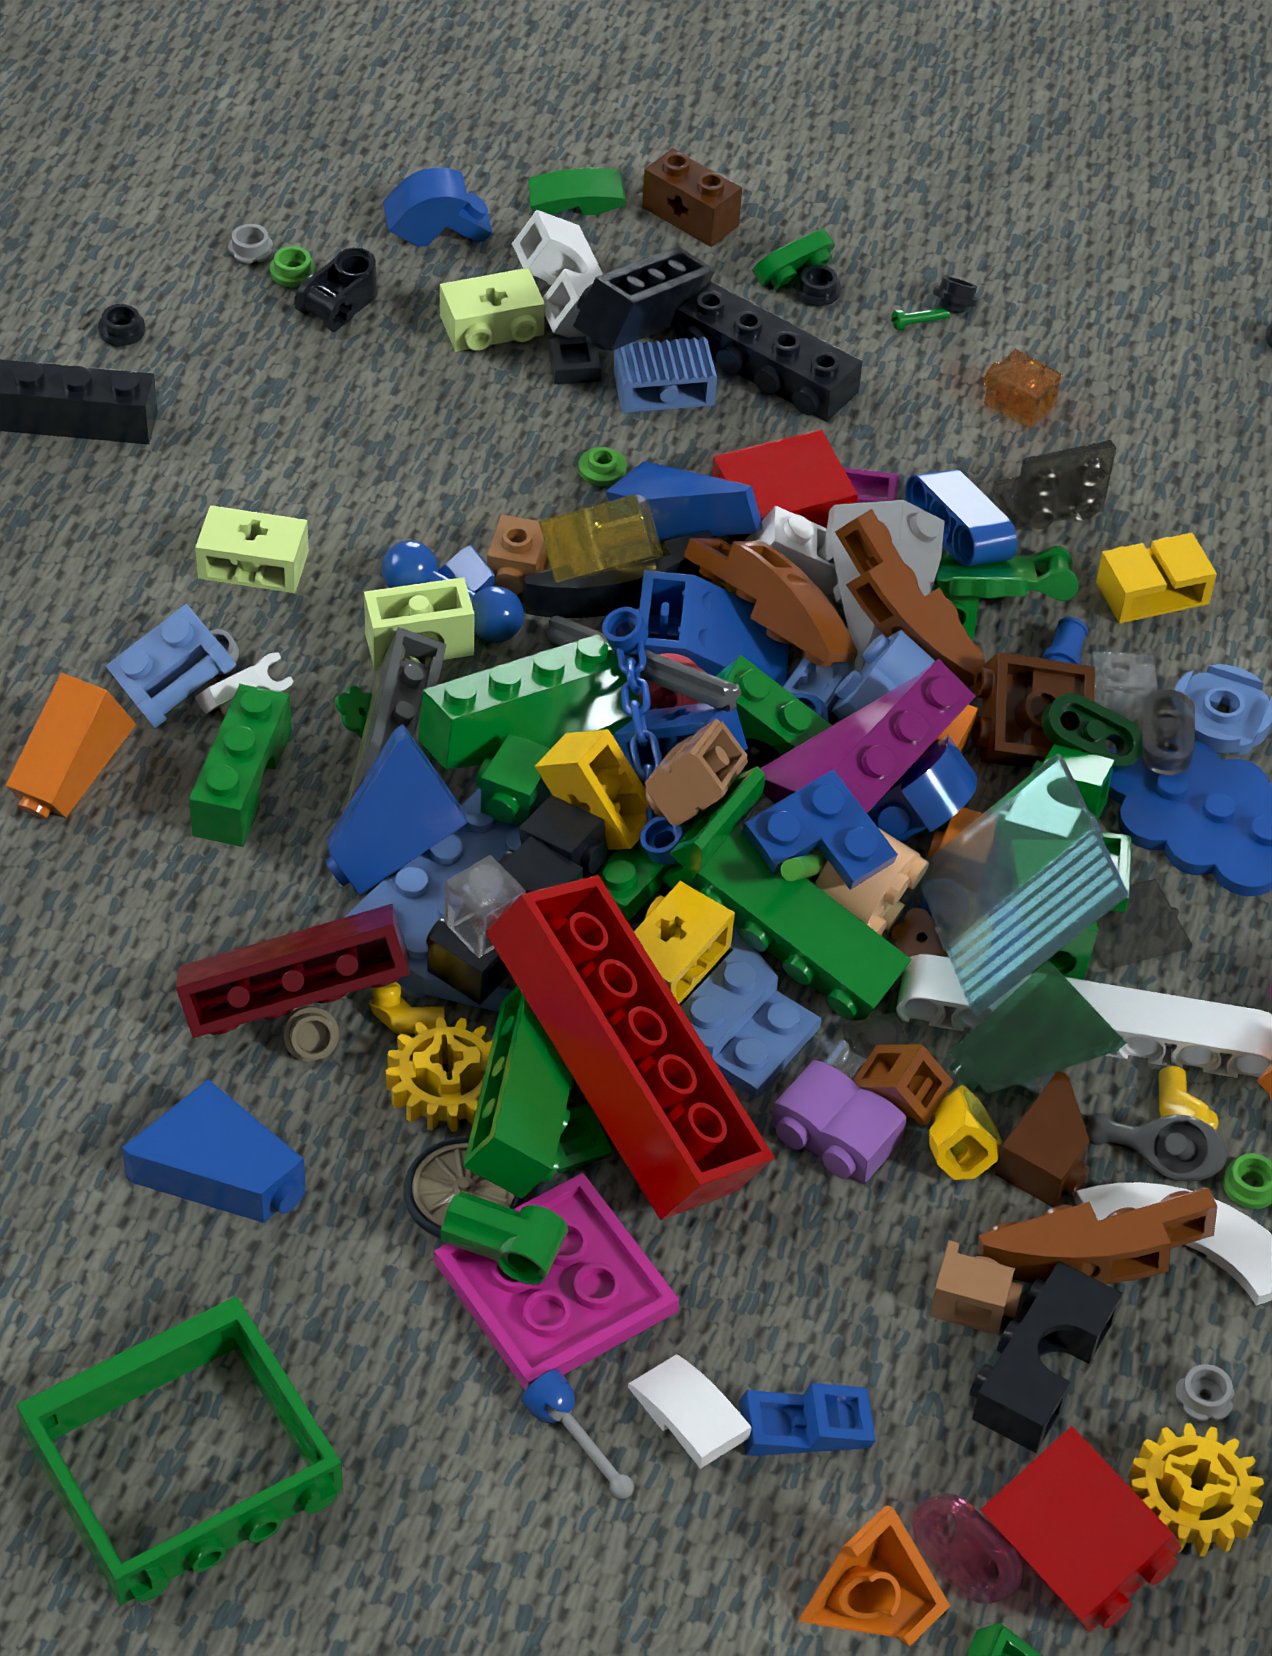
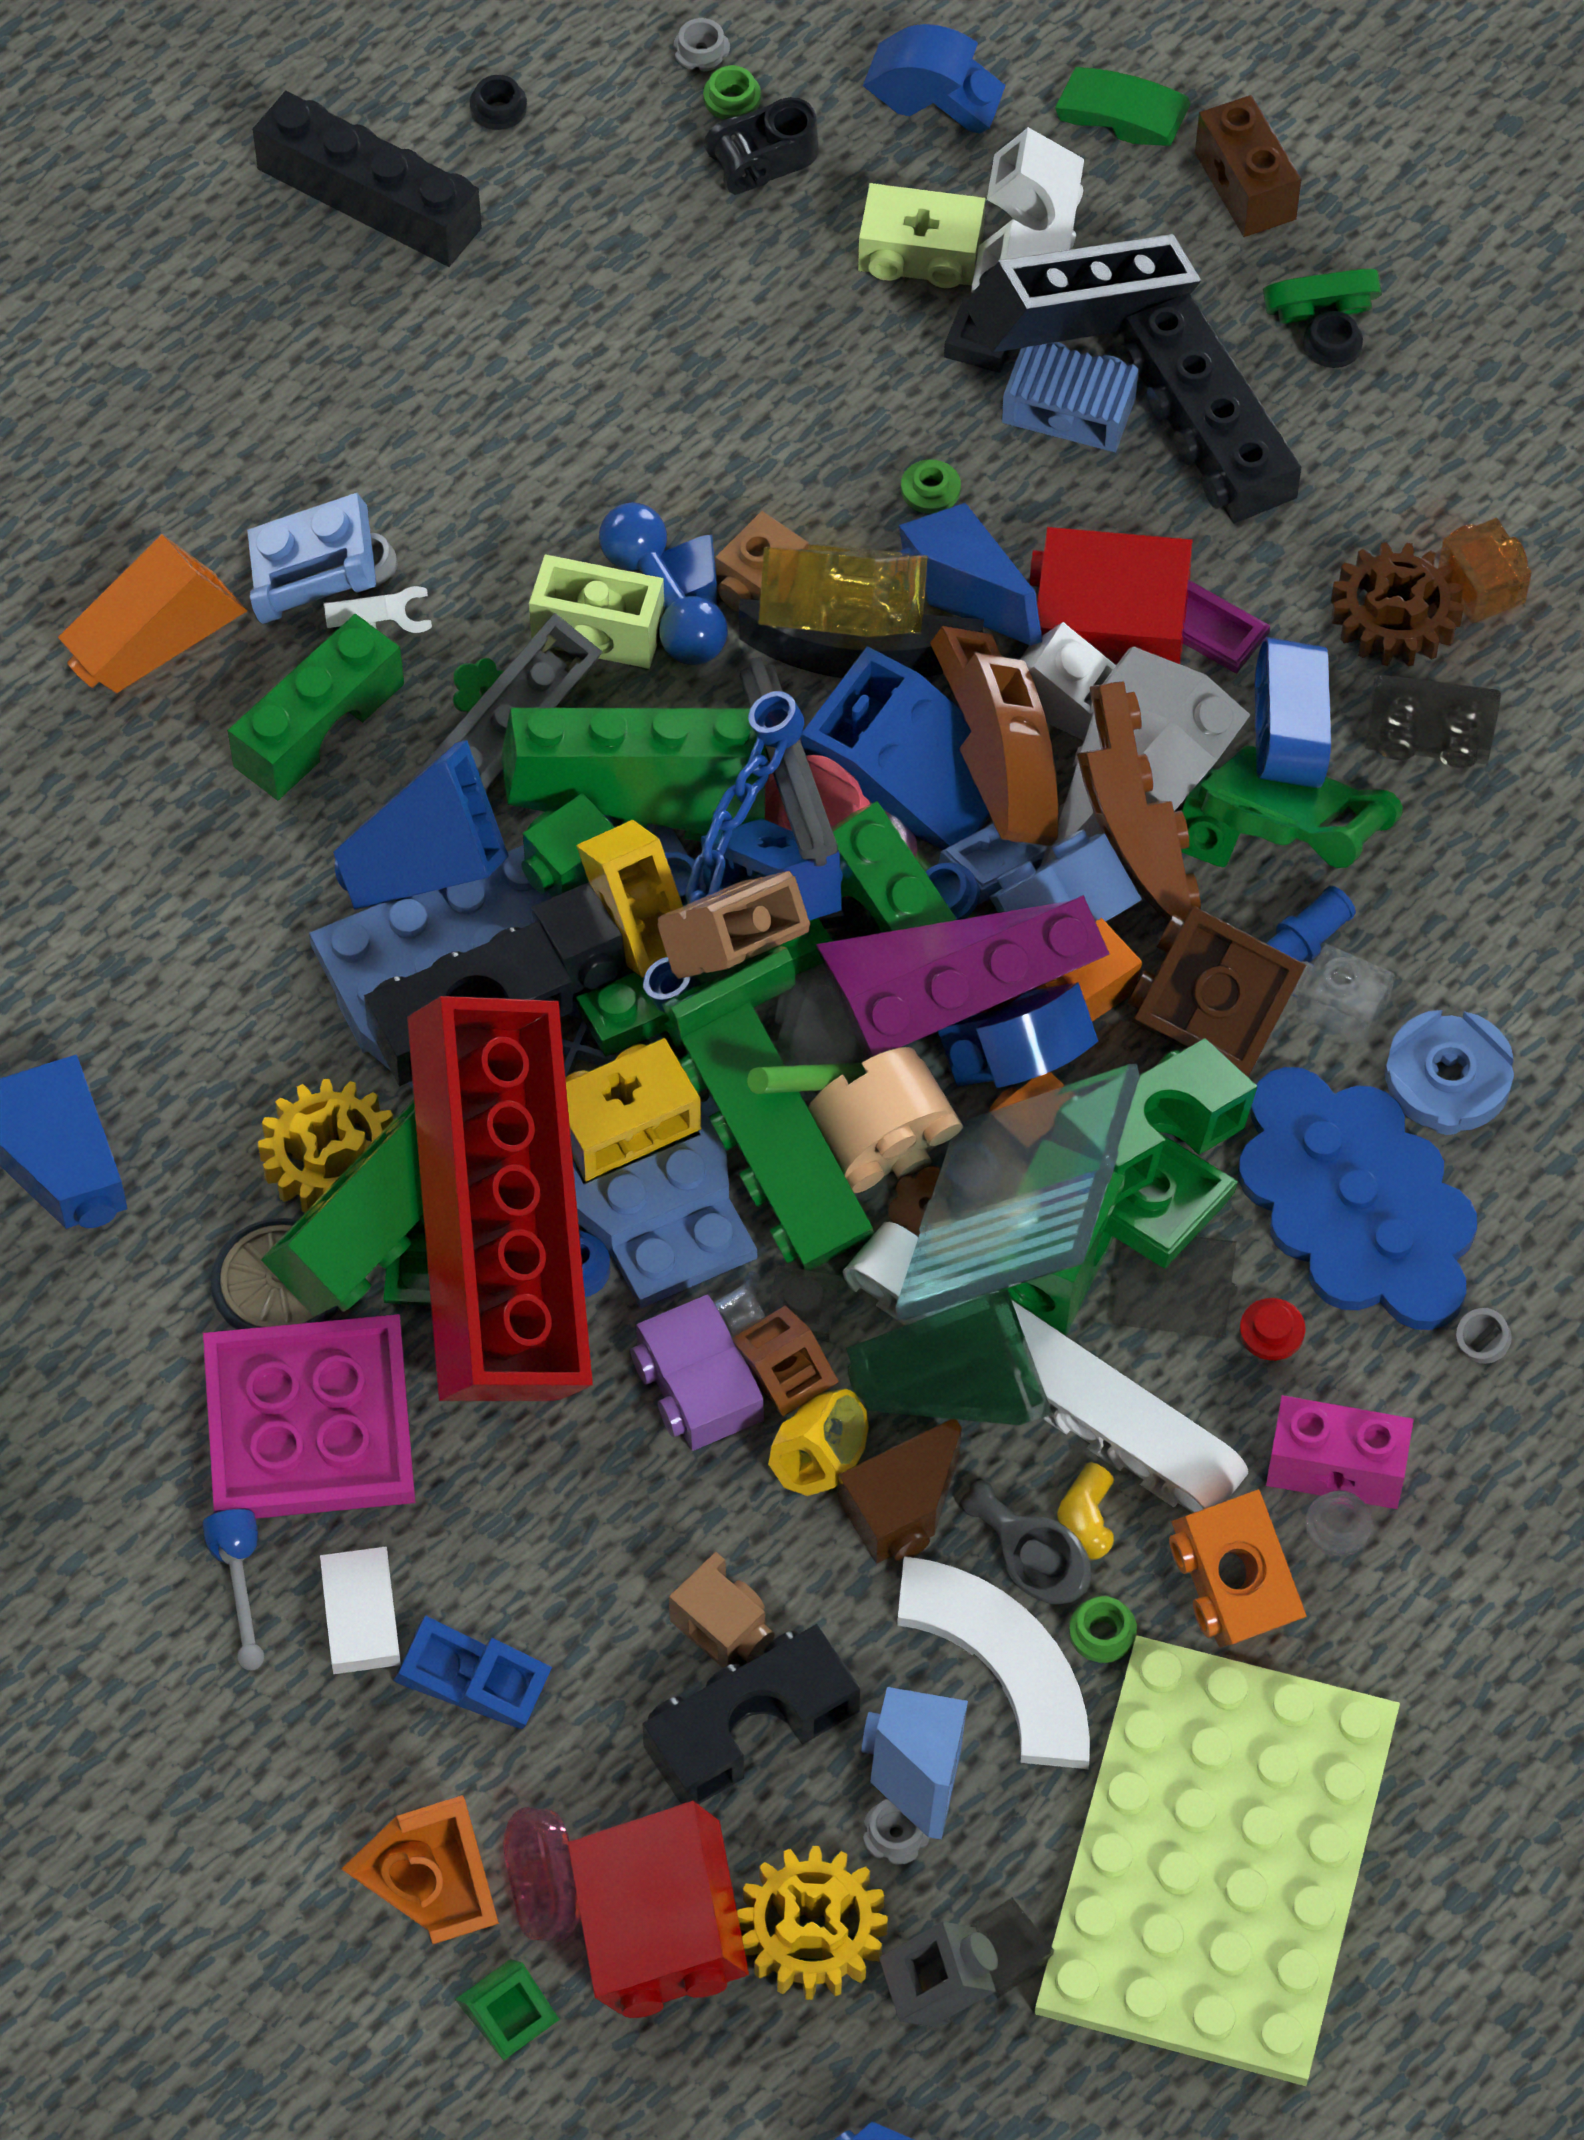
camera: 30 degrees right, 10 degrees up
dark red brick [175,904,410,1038] -> none
yellowish green brick [195,505,309,593] -> none
dark tan plate [282,1006,339,1062] -> none
yellow arm [369,982,445,1035] -> none
green piece [441,1191,569,1285] -> none
clear brick [444,855,525,958] -> none
blue plate [742,769,898,890] -> none
green piece [891,308,950,330] -> none
black plate [933,276,978,313] -> none
dark orange slope [979,1187,1218,1284] -> none
dark green plate [1042,693,1144,772] -> none
yellow piece [1096,532,1217,624] -> none
clear smoke plate [1140,689,1195,775] -> none
none -> medium blue slope [862,1687,968,1840]
none -> red plate [1239,1298,1306,1361]
none -> reddish brown gear [1331,542,1464,667]

